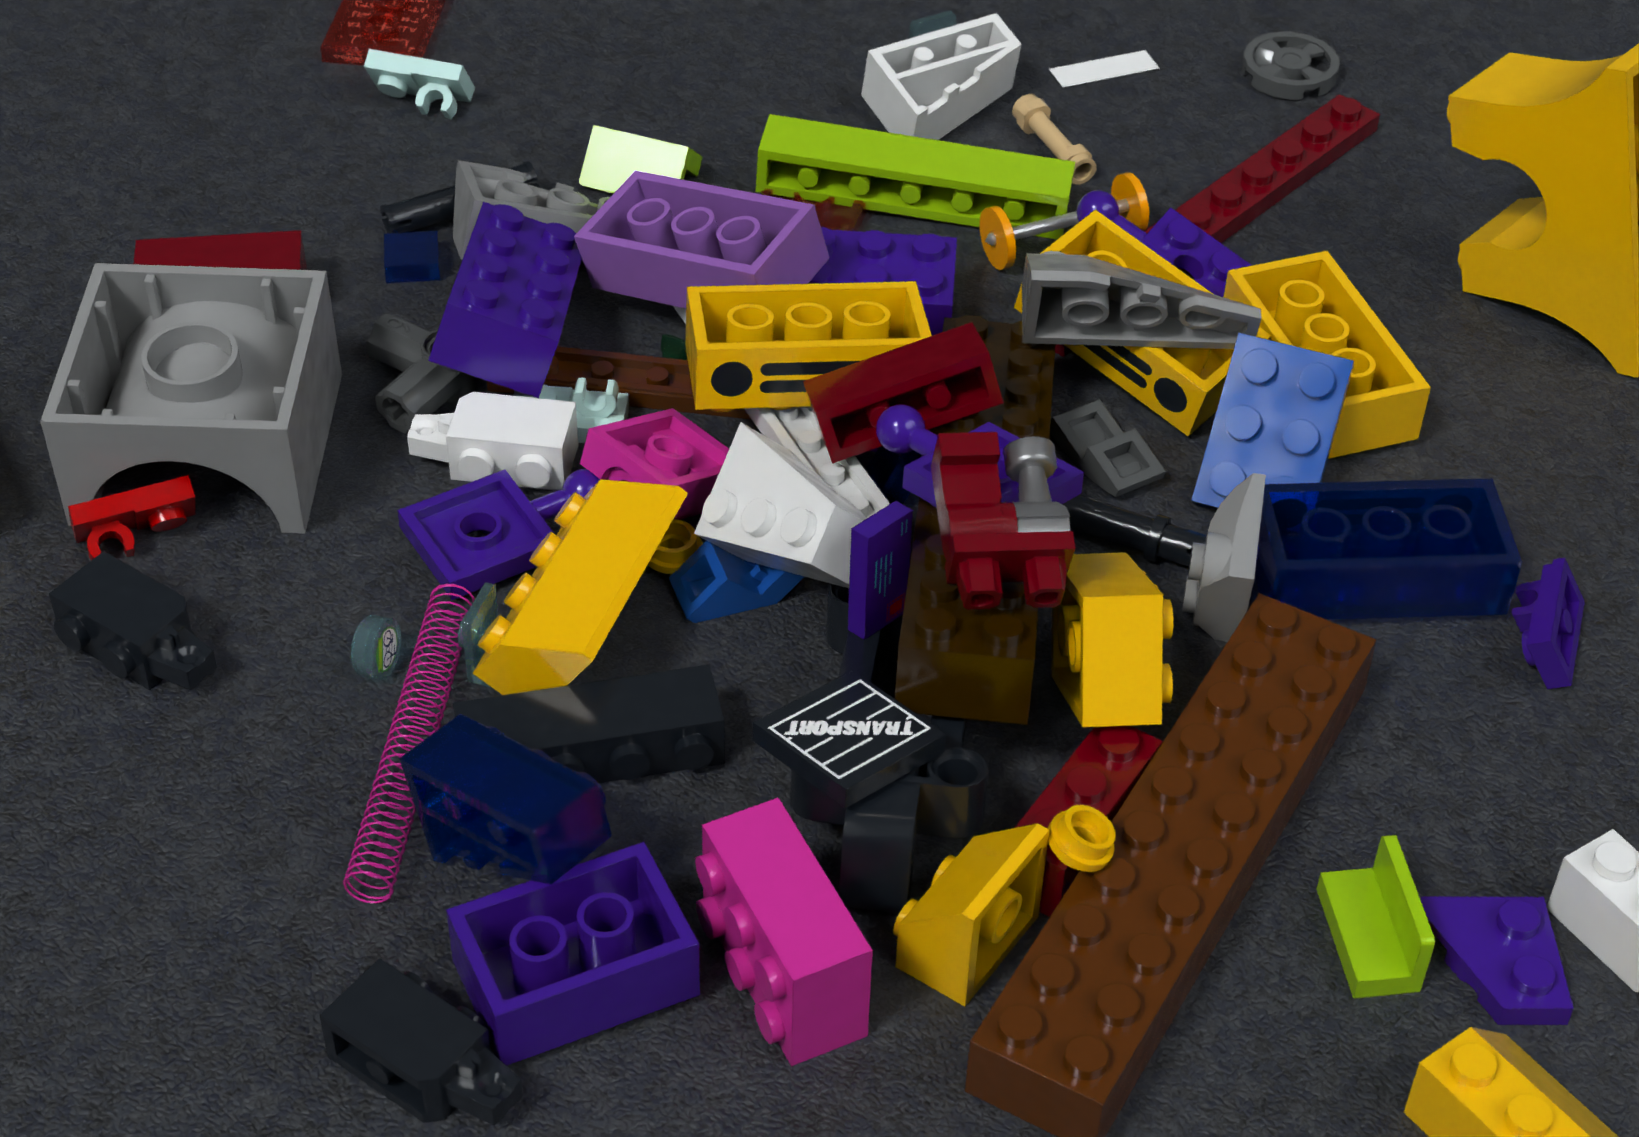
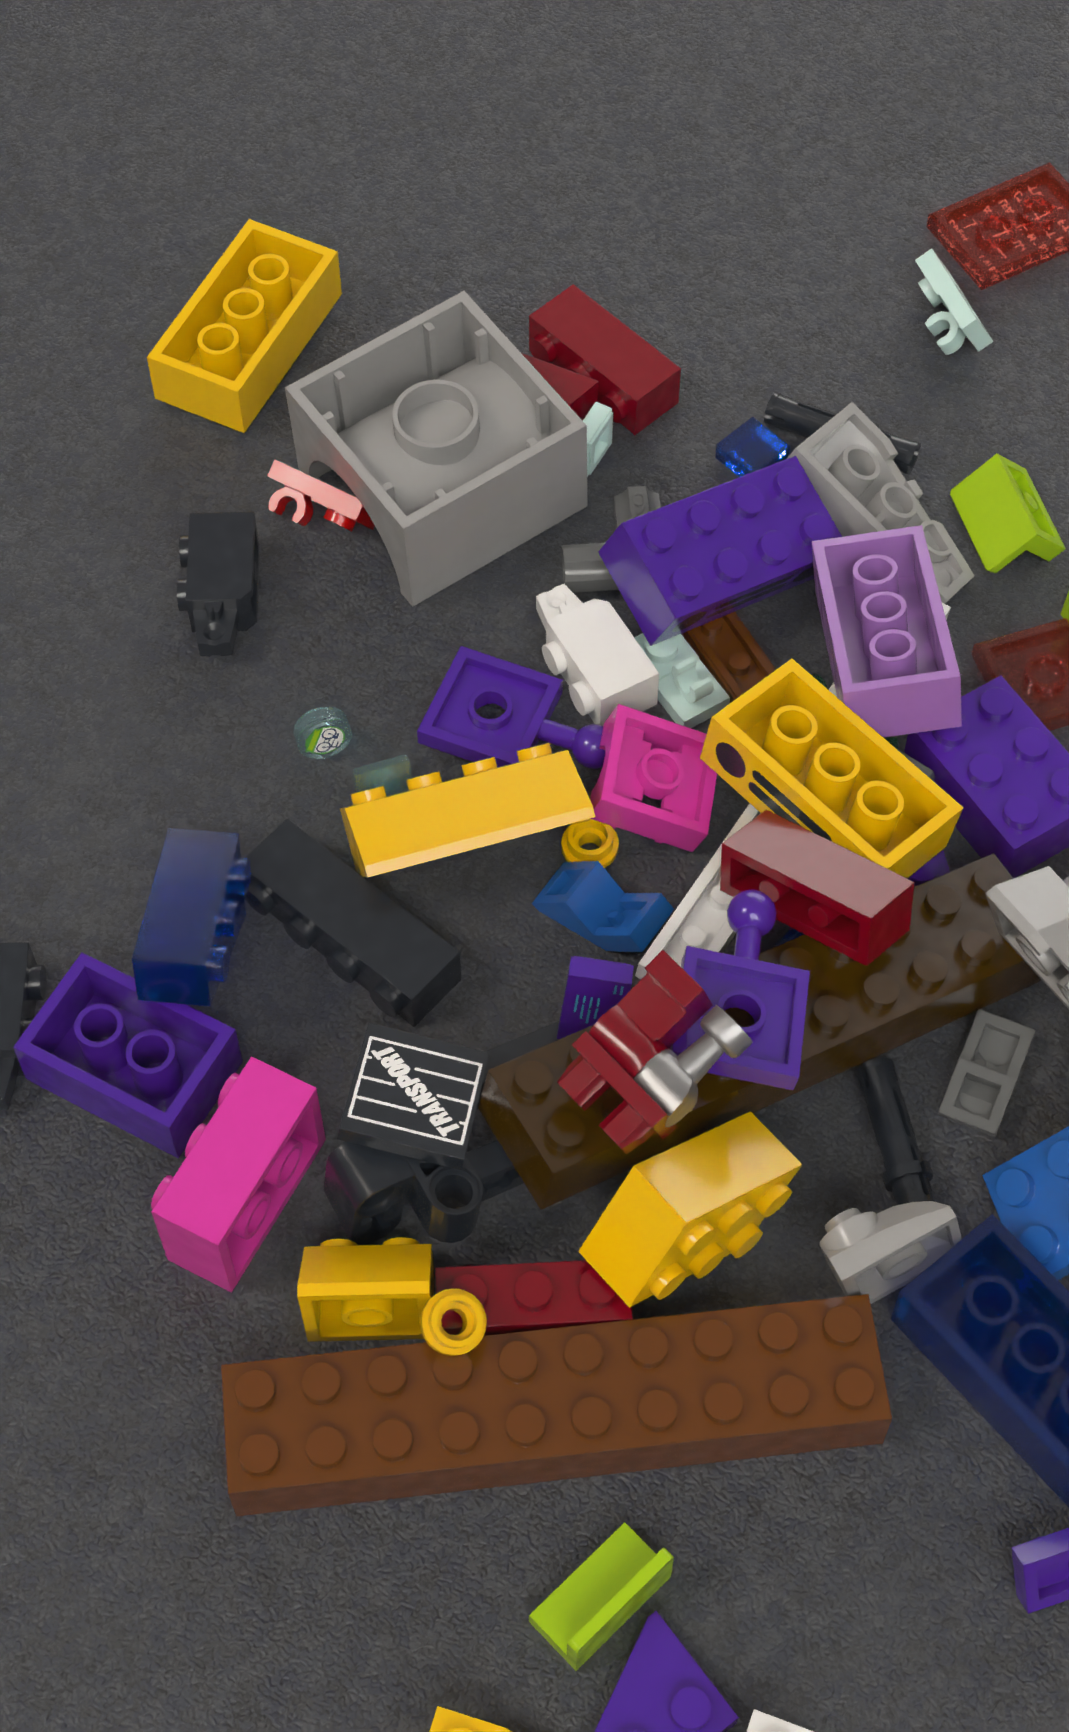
camera: 55 degrees right, 15 degrees up
dark pink piece [343,584,476,903] -> none
white wedge [694,422,868,588] -> none

